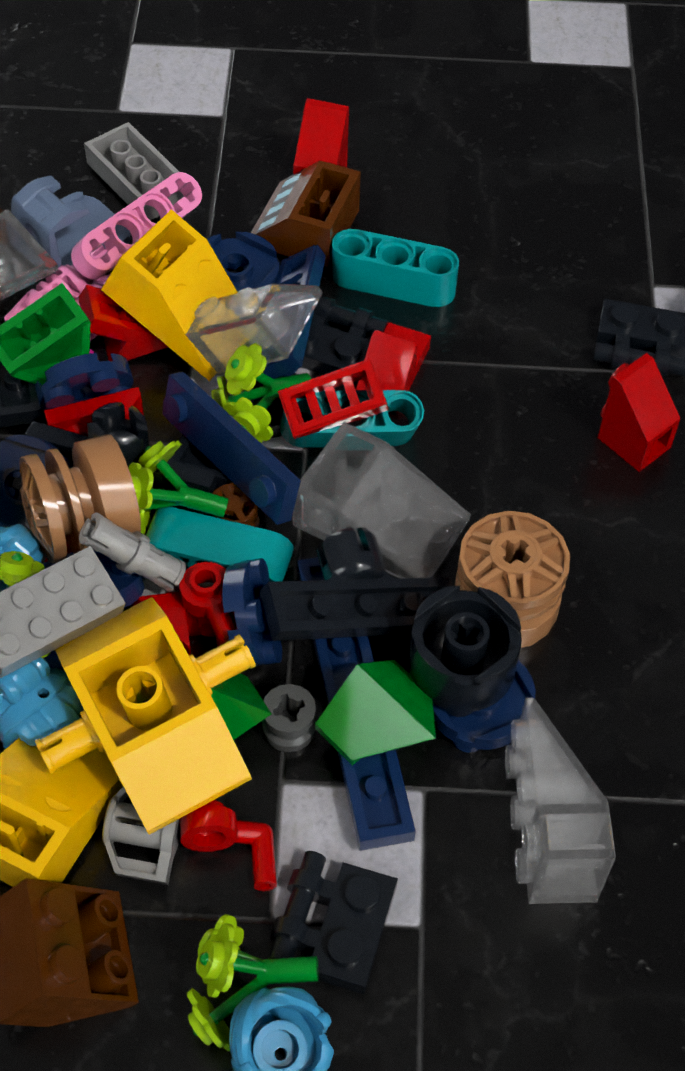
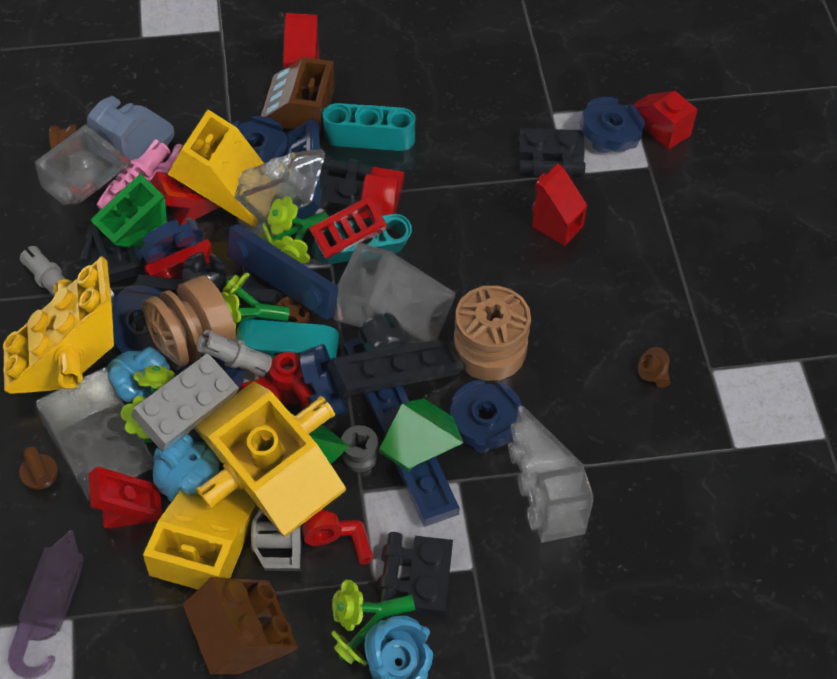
camera: 10 degrees left, 0 degrees up
bright pink beam [71,172,202,279] -> none
light grey piece [84,122,184,220] -> none
black brick [408,585,522,717] -> none

